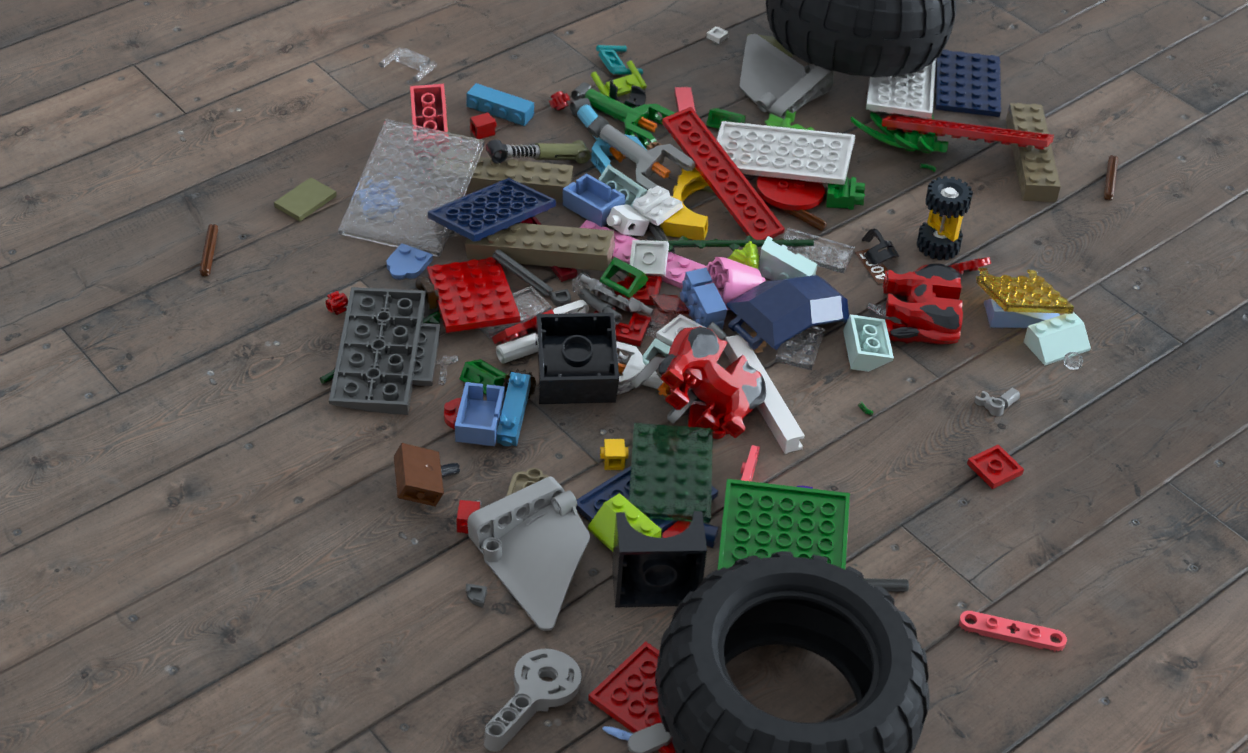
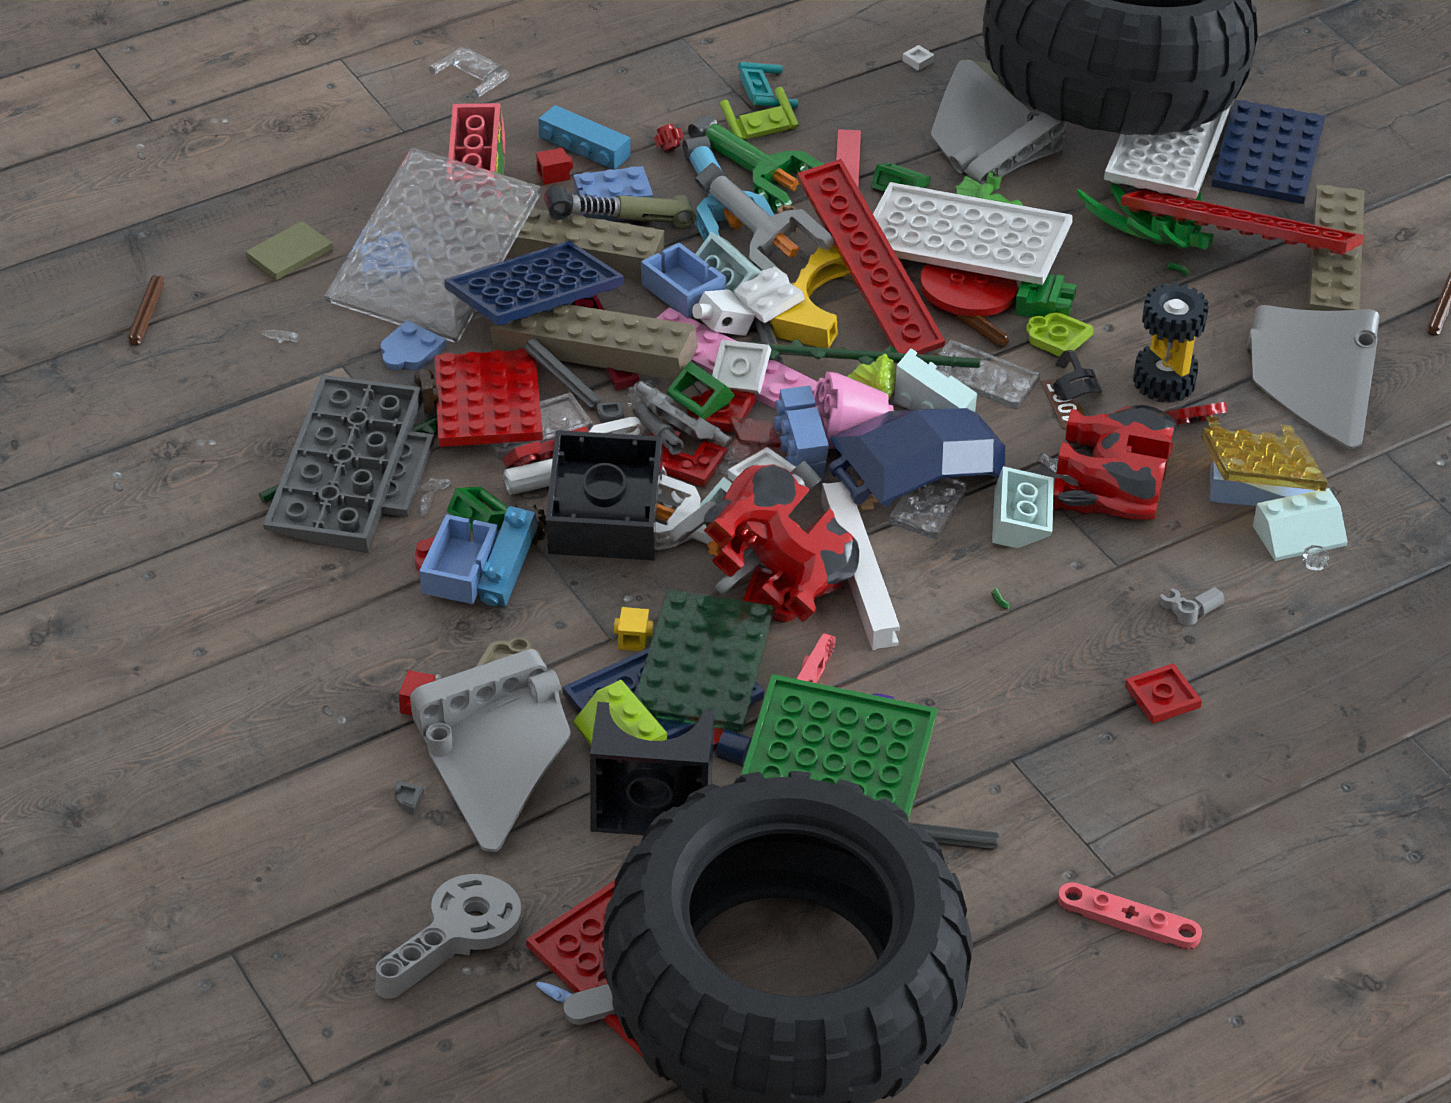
camera: 10 degrees right, 0 degrees up
red gear [325,291,348,315] -> none
reddish brown piece [394,443,460,507] -> none
black helmet [609,80,646,108] -> none
none -> clear helmet [261,330,300,343]
none -> medium blue piece [573,166,653,222]
none -> lime plate [1026,313,1093,357]
none -> light grey panel [1246,305,1380,449]

